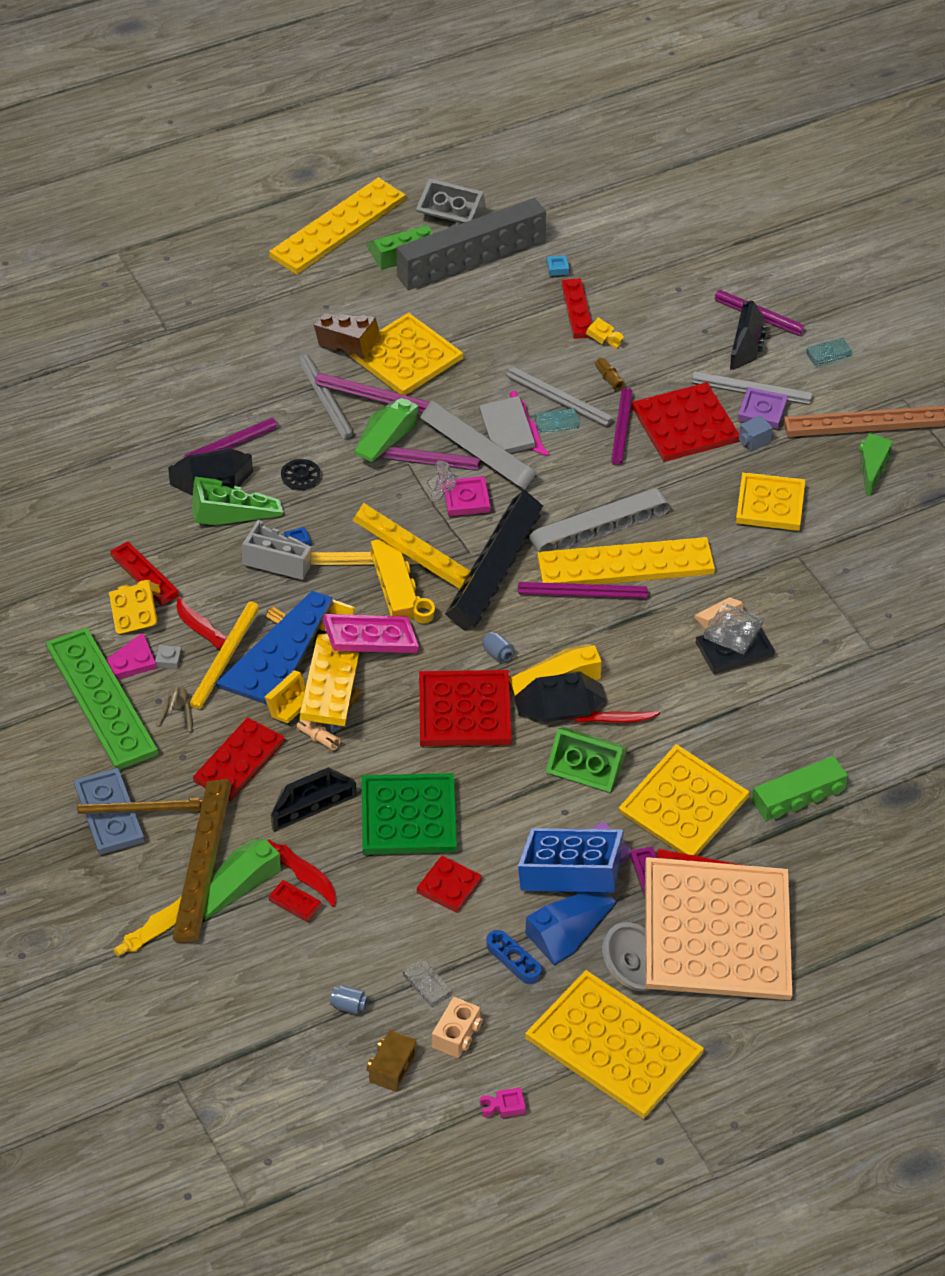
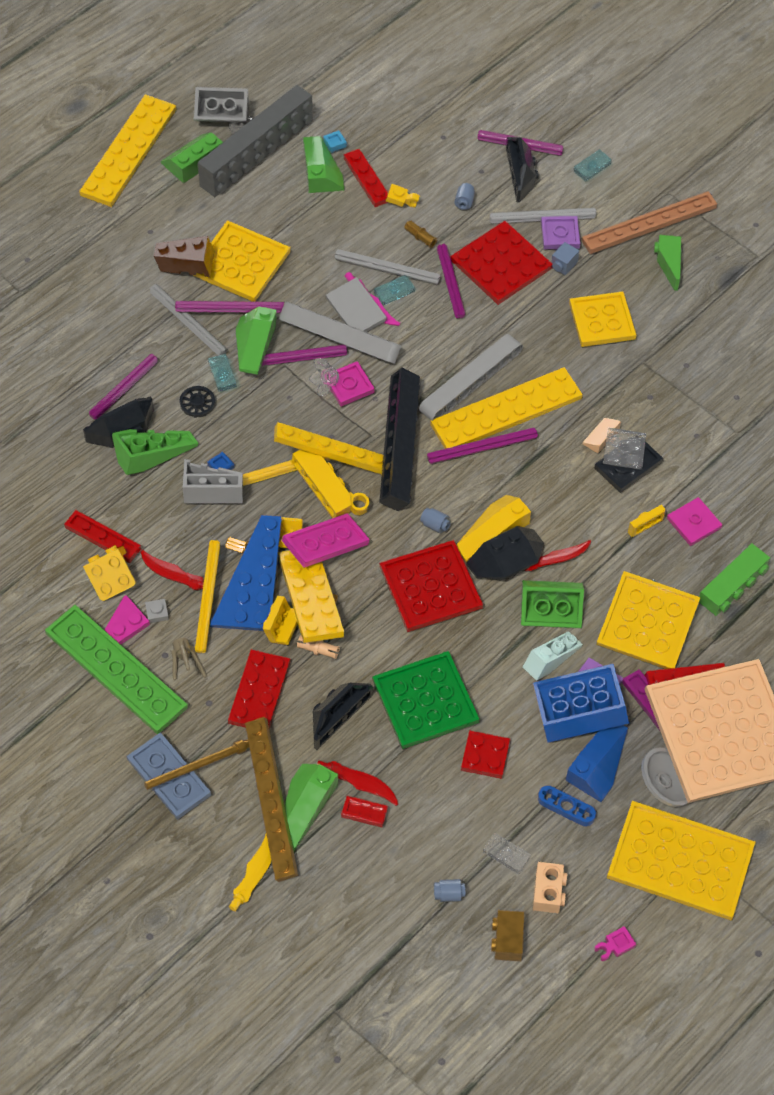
camera: 20 degrees left, 10 degrees up
none -> clear light blue plate [208,354,237,392]
none -> bright green wedge [303,136,344,193]
none -> sand blue brick [454,183,475,210]
none -> light aqua slope [523,631,583,681]
none -> yellow plate [628,504,666,537]
none -> dark pink plate [667,497,722,546]

